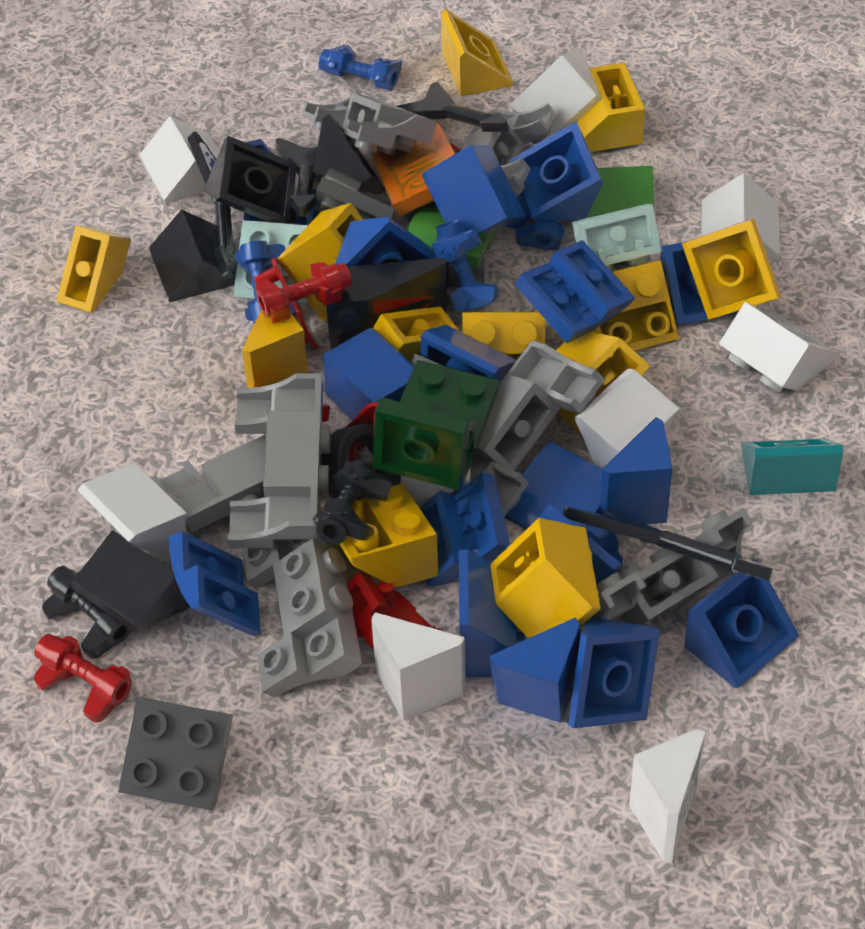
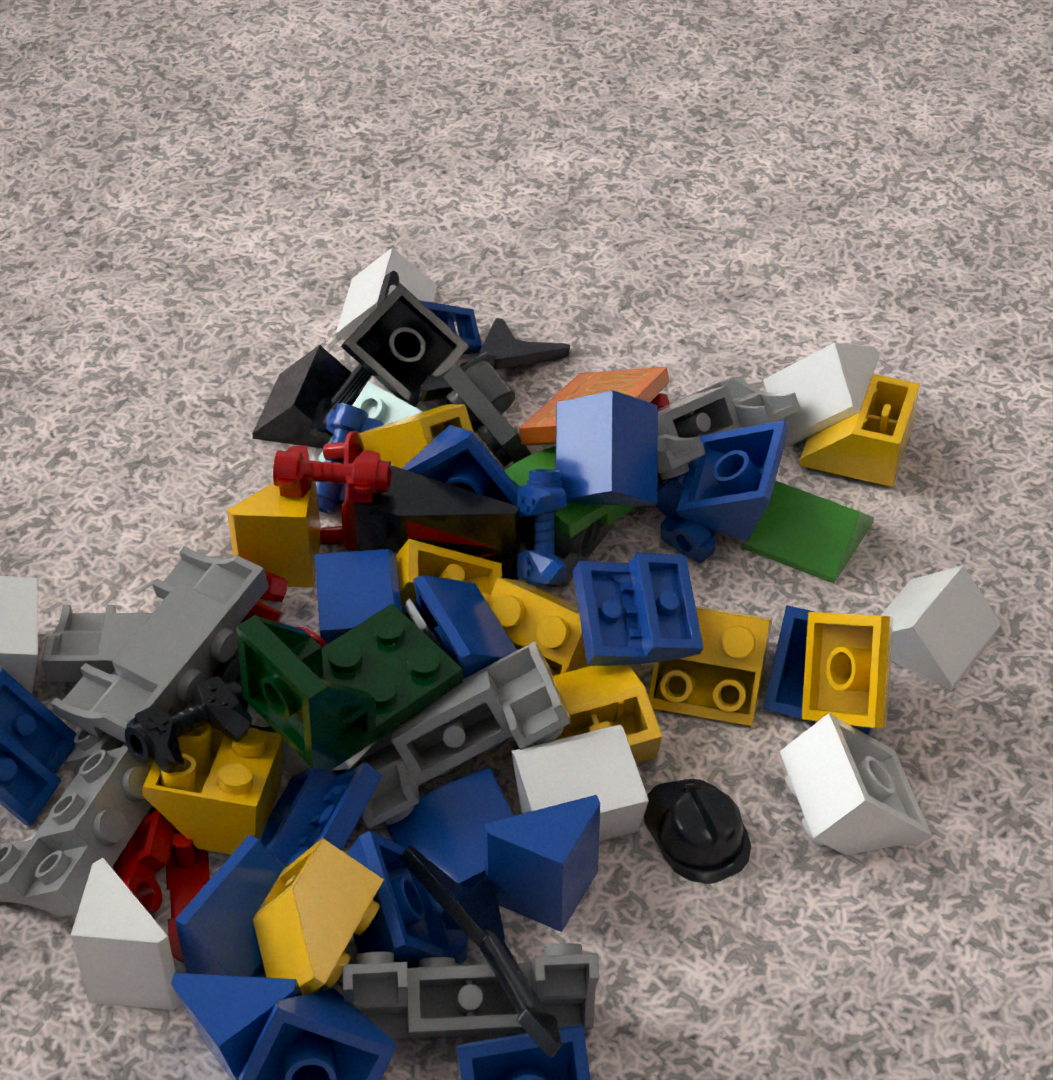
camera: 30 degrees right, 5 degrees down
yellow slope [56,225,131,313] -> none
light grey bracket [302,93,437,155] -> none
black slope [313,114,386,194] -> none
blue piece [318,45,403,91] -> none
black piece [396,82,509,132] -> none
yellow slope [441,9,514,96] -> none
light aqua bracket [572,203,662,270] -> none
teal slope [741,438,843,495] -> none
none -> black piece [644,778,751,884]

